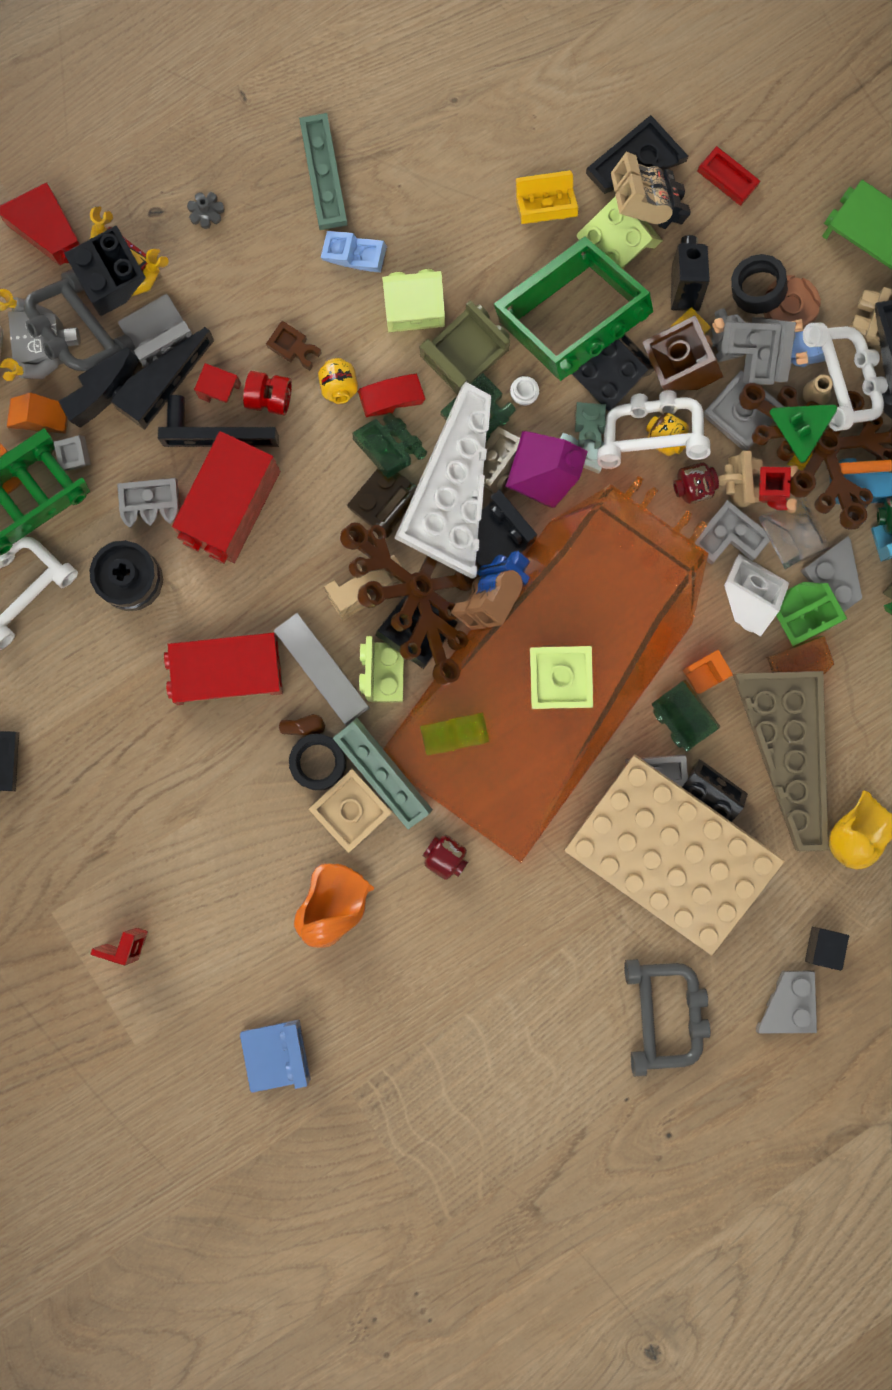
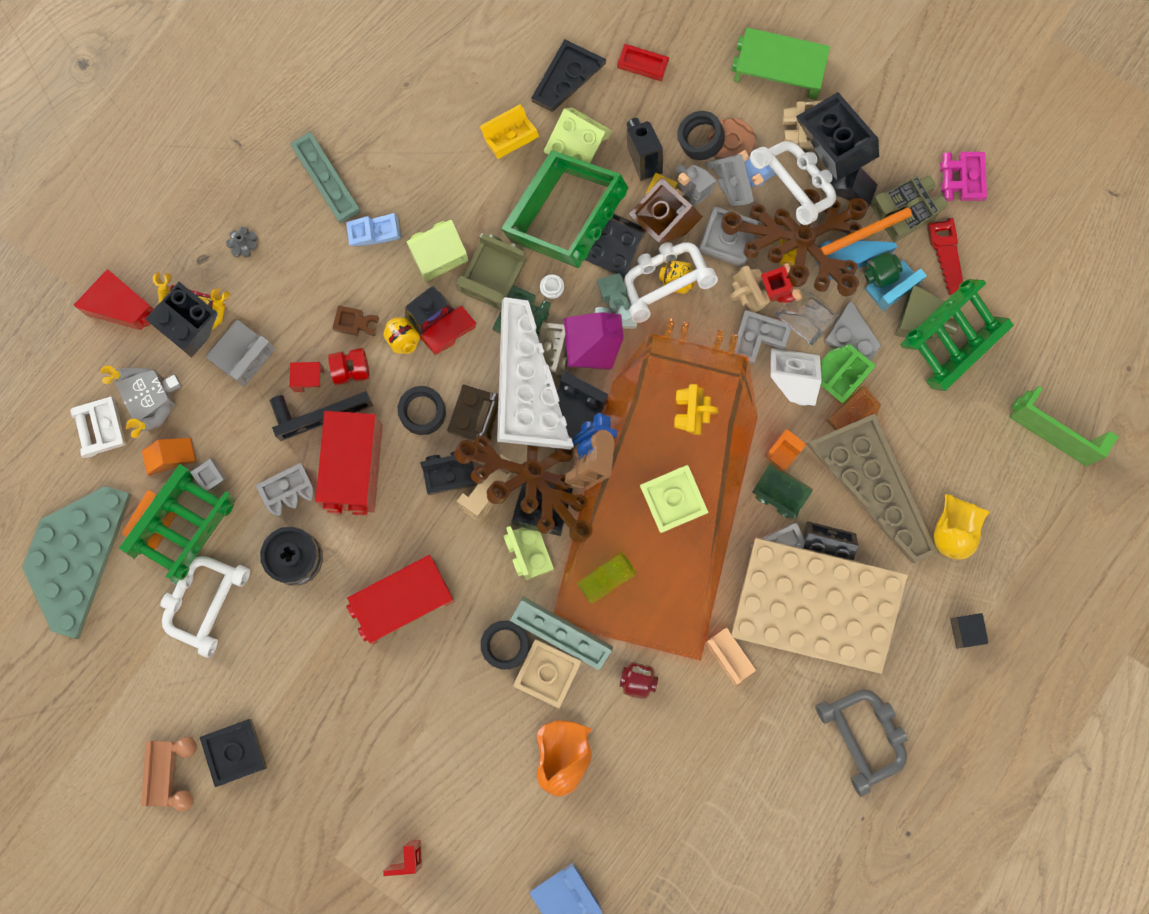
camera: 20 degrees left, 5 degrees down
dark grey bar [24,269,136,371] -> none
black slope [59,346,139,428] -> none
black slope [111,327,214,430] -> none
light grey slope [274,613,370,726] -> none
reddish brown arm [279,714,325,735] -> none
clear green plate [353,412,427,479] -> none
tan hips [611,152,691,229] -> none
dark red head [673,462,719,504] -> none
light grey plate [721,321,782,385] -> none
light grey wing [756,971,817,1034] -> none
green piece [770,405,837,463] -> none
tan cone [803,375,832,405] -> none
none -> black tyre [397,386,446,435]
none -> black torso [405,286,455,340]
none -> black bracket [420,451,477,495]
none -> yellow hips [674,384,718,435]
none -> light nougat panel [705,628,756,685]

